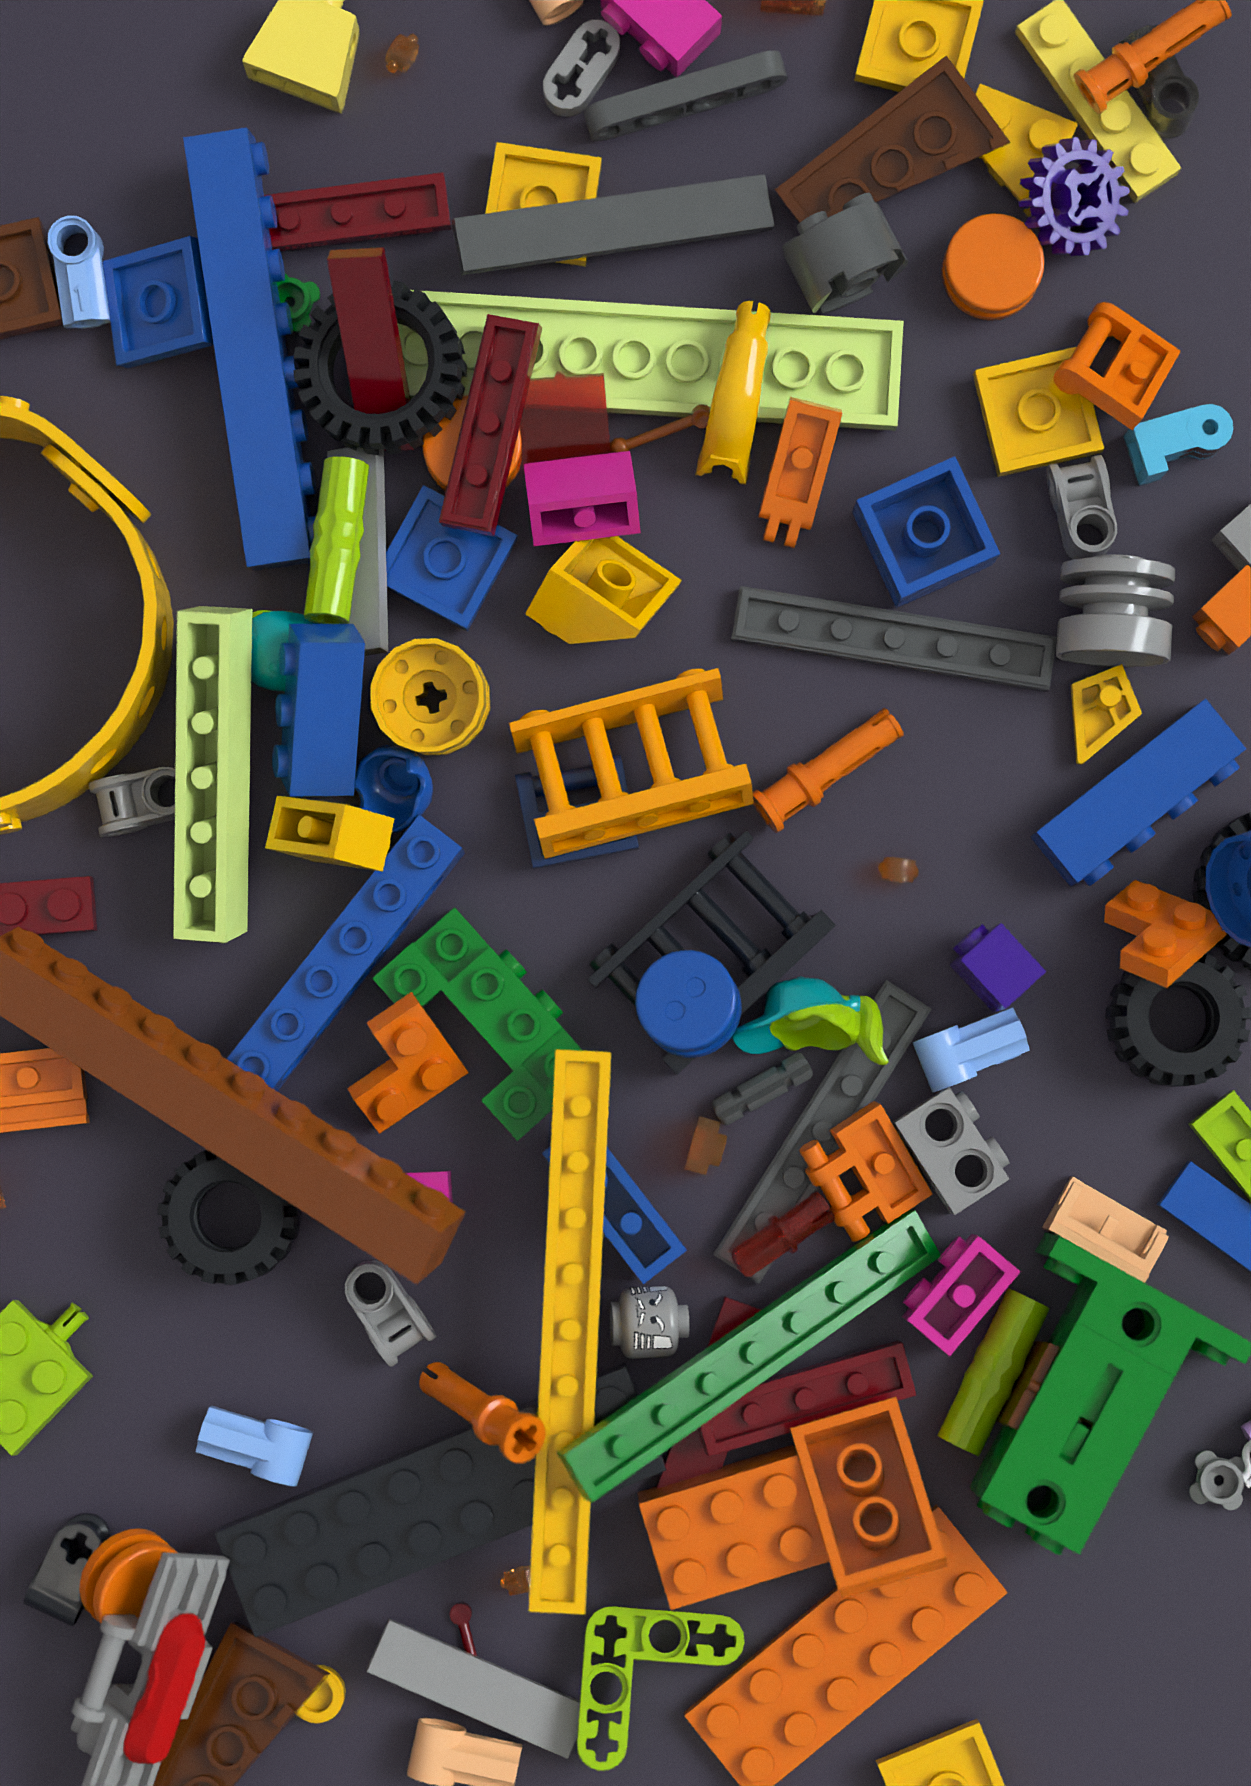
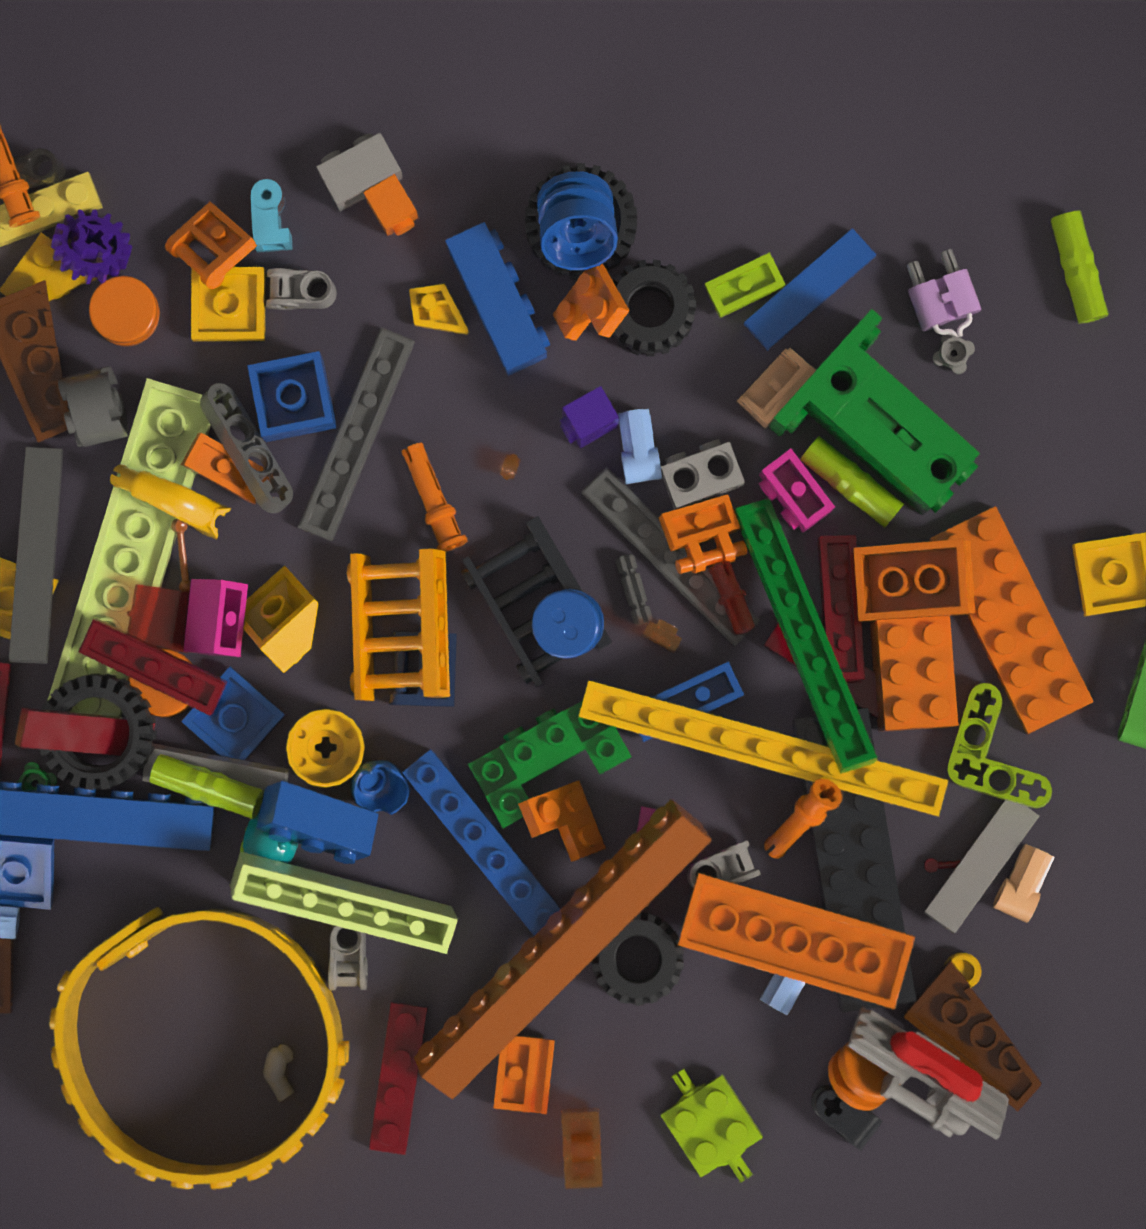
camera: 75 degrees left, 0 degrees up
yellow brick [265,796,395,872] -> none
clear orange piece [500,1565,531,1595] -> none
light grey head [609,1286,689,1359] -> none
hair [732,976,889,1065] -> none
reddish brown piece [996,1341,1059,1430] -> none
light grey wheel [1056,554,1175,667] -> none
none -> dark grey beam [200,383,293,514]
none -> orange plate [678,873,915,1009]

